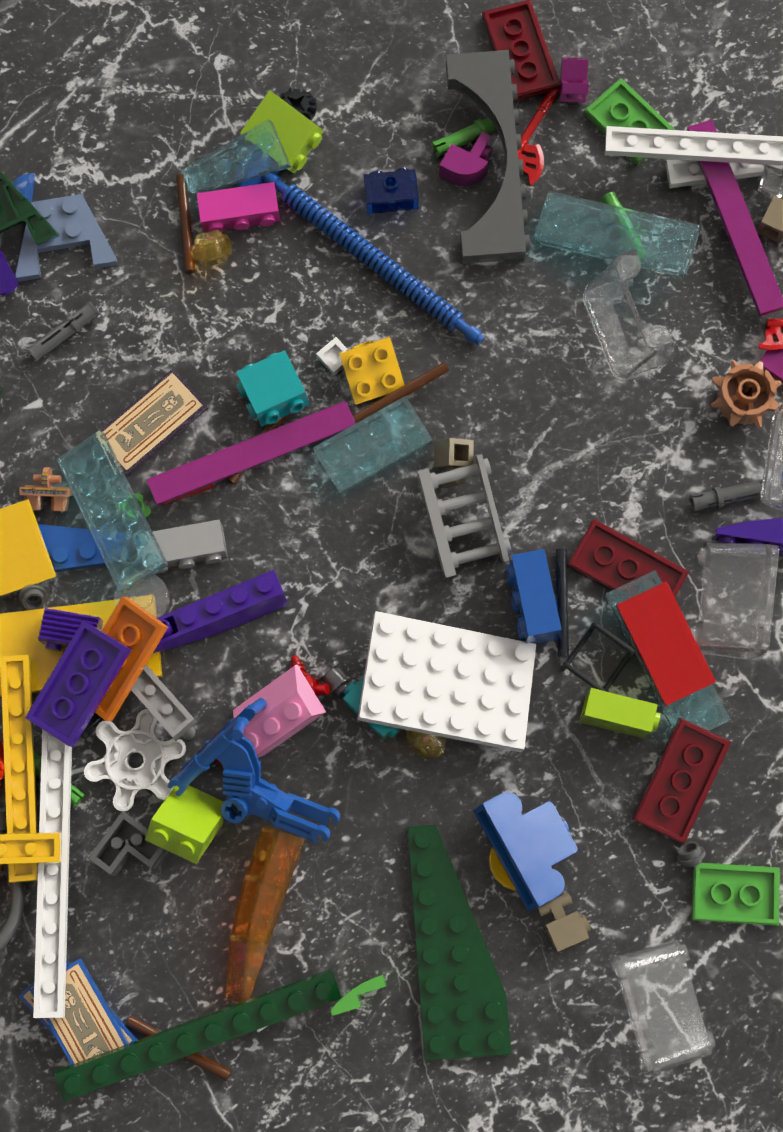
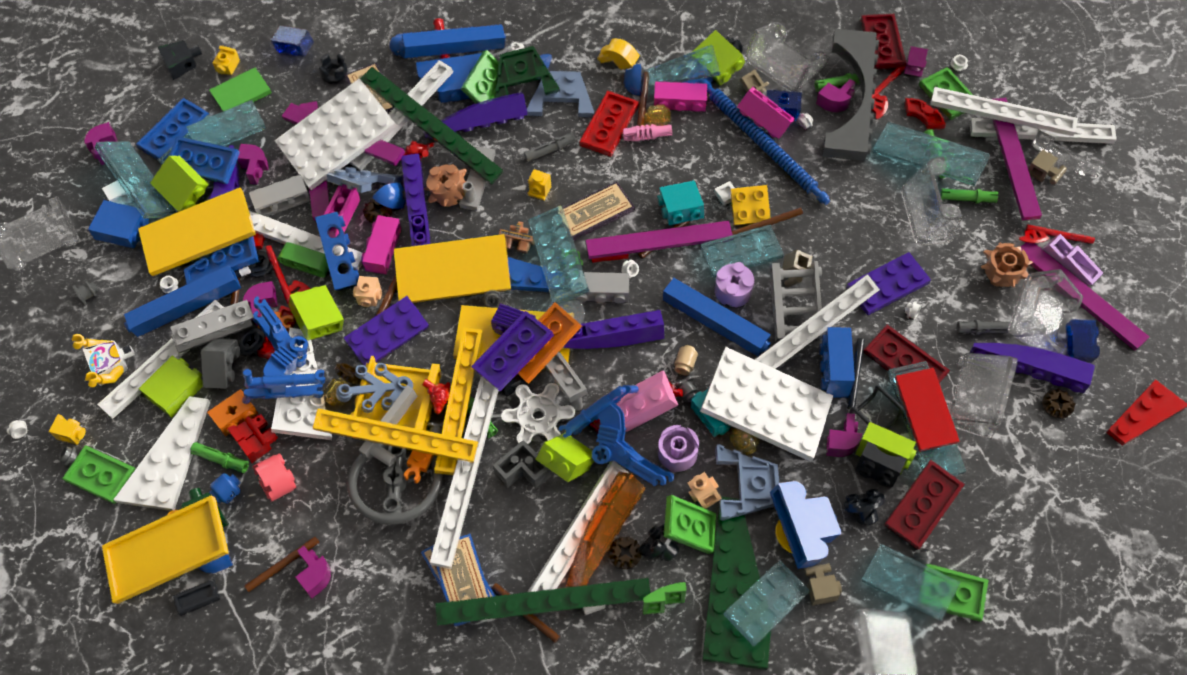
camera: 10 degrees right, 15 degrees down
none -> yellow brick [528,169,551,201]
none -> white plate [528,461,629,592]
none -> red tile [579,91,639,157]
none -> yellow brick [597,38,640,70]
none -> dark brown gear [609,536,642,569]
none -> white plate [622,260,639,278]
none -> bright pink hinge [623,124,672,141]
none -> blue brick [624,64,641,96]
none -> black plate [639,524,679,561]
none -> lavender brick [658,425,699,473]
none -> blue brick [663,278,771,357]
none -> bright green tile [664,495,716,554]
none -> tan brick [674,345,698,375]
none -> light nougat brick [688,472,722,509]
none -> lavender brick [715,262,754,307]
none -> sand blue wing [715,444,779,520]
none -> clear light blue plate [723,560,810,646]
none -> dark pink brick [737,87,795,139]
none -> dark tan bracket [739,69,769,93]
none -> clear windscreen [745,22,830,92]
none -> white plate [755,274,879,369]
none -> white plate [797,113,813,129]
none -> magenta brick [826,413,862,457]
none -> black plate [844,489,886,525]
none -> dark purple plate [846,252,931,316]
none -> black brick [855,442,906,488]
none -> clear light blue plate [862,544,960,621]
none -> red tile [904,98,946,129]
none -> white plate [905,301,921,319]
none -> bright green pin [940,188,998,204]
none -> white plate [951,55,968,71]

